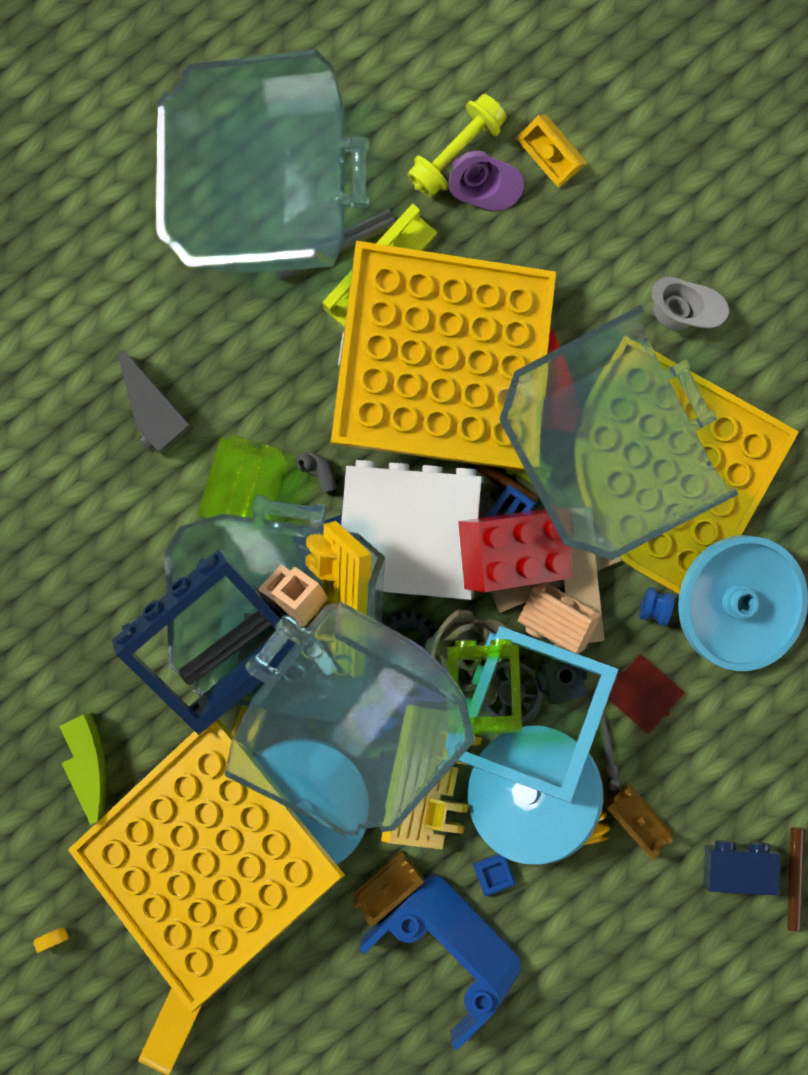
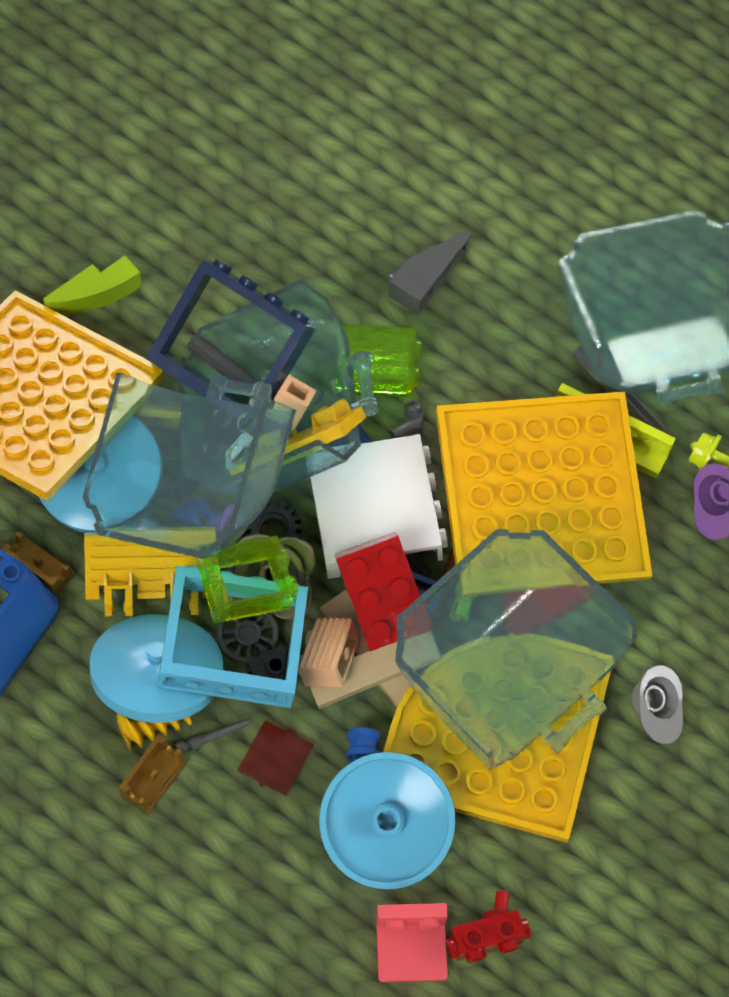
camera: 65 degrees right, 20 degrees down
blue tile [473,853,517,897] -> none
dark blue brick [703,840,780,896] -> none
reddish brown bar [787,827,804,931] -> none

